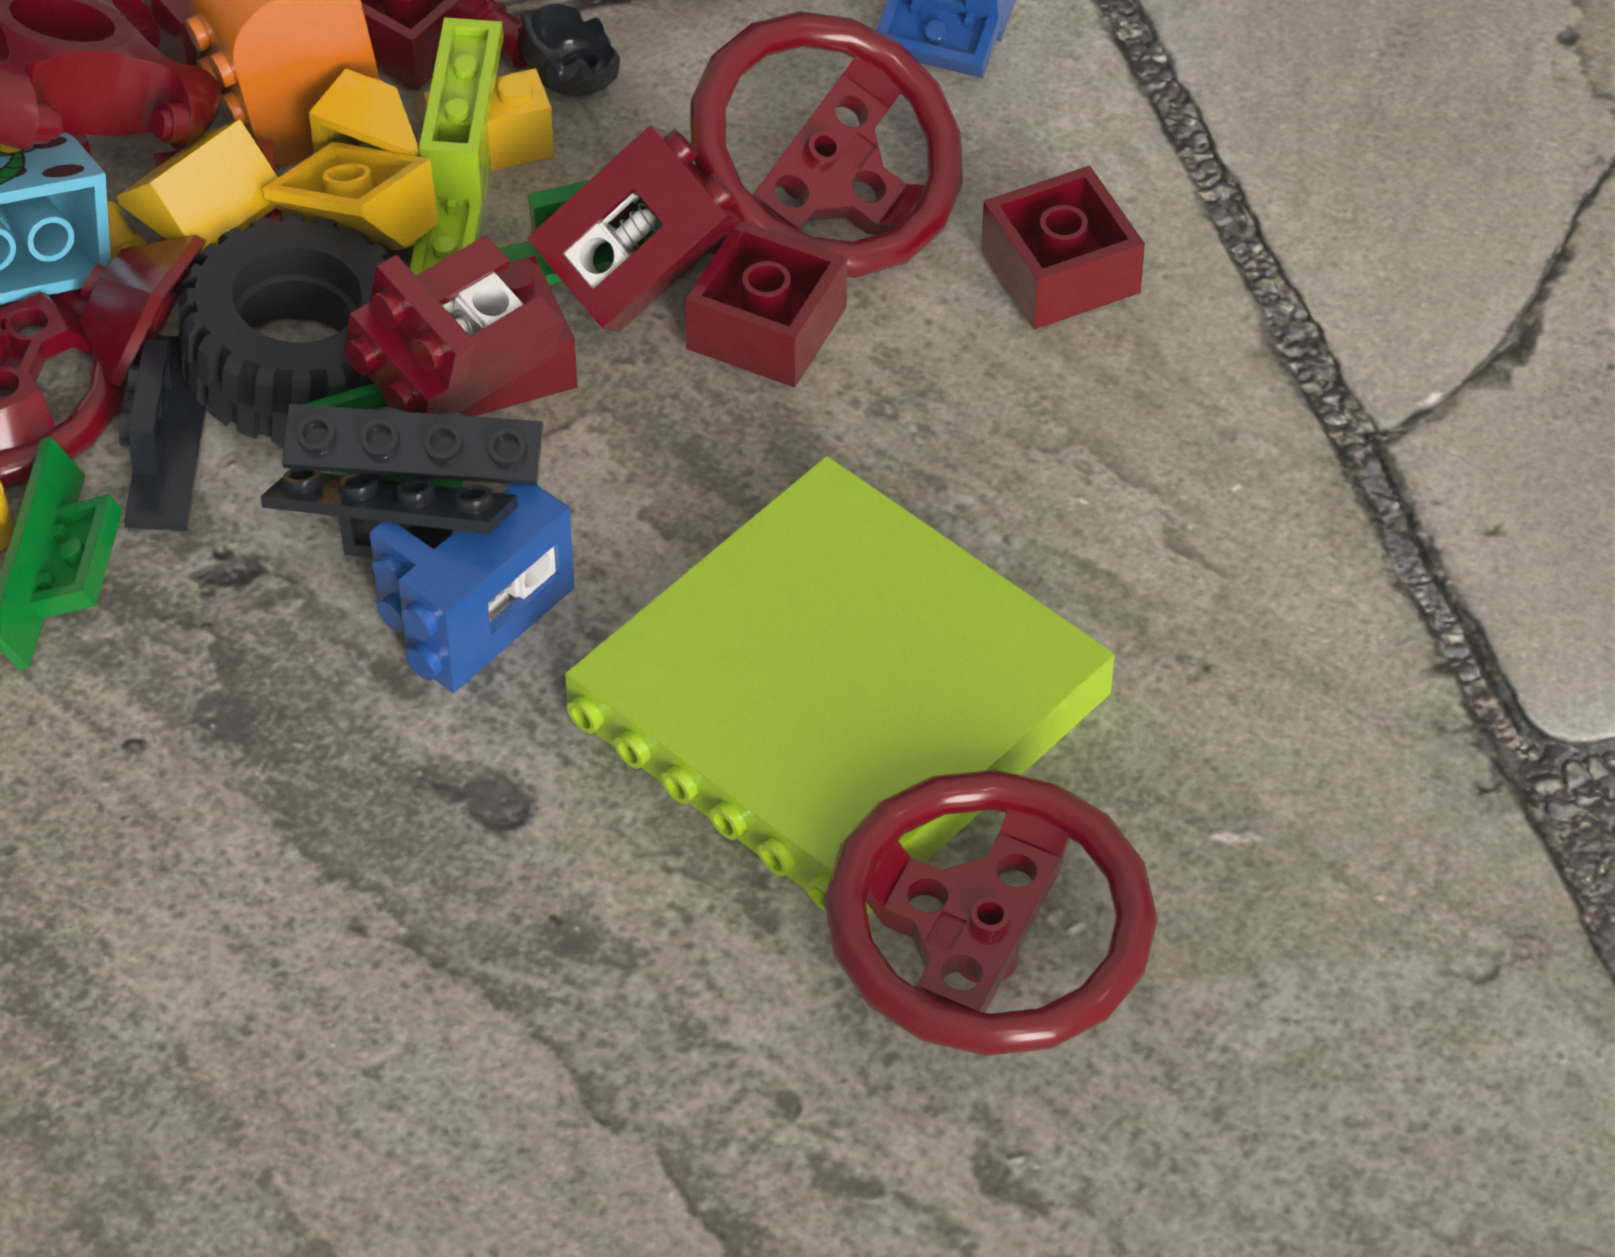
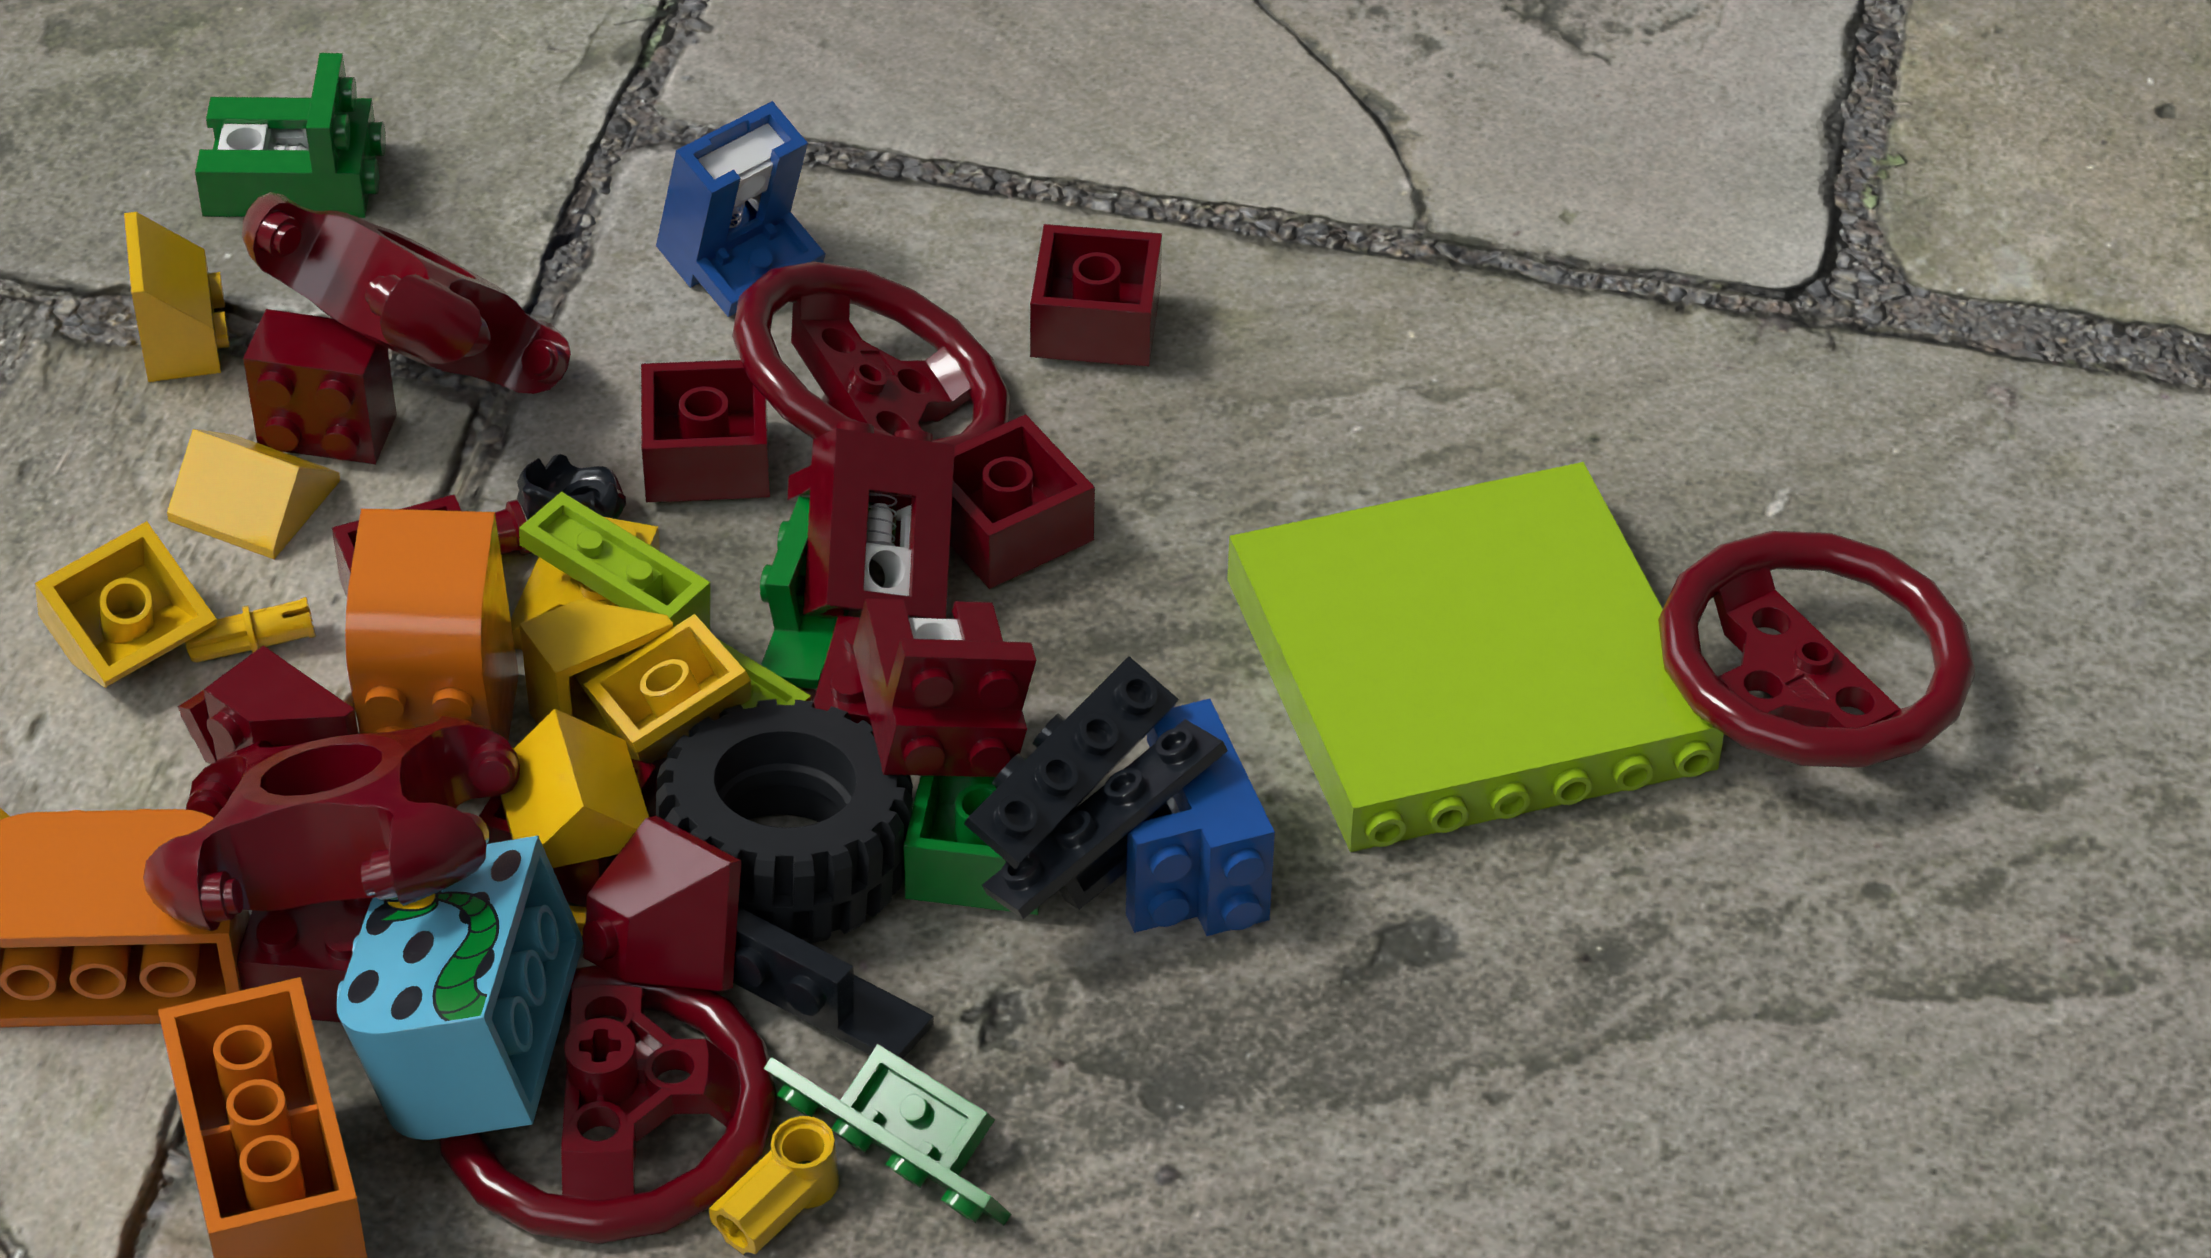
camera: 60 degrees left, 5 degrees down
none -> dark red brick [641,360,770,503]

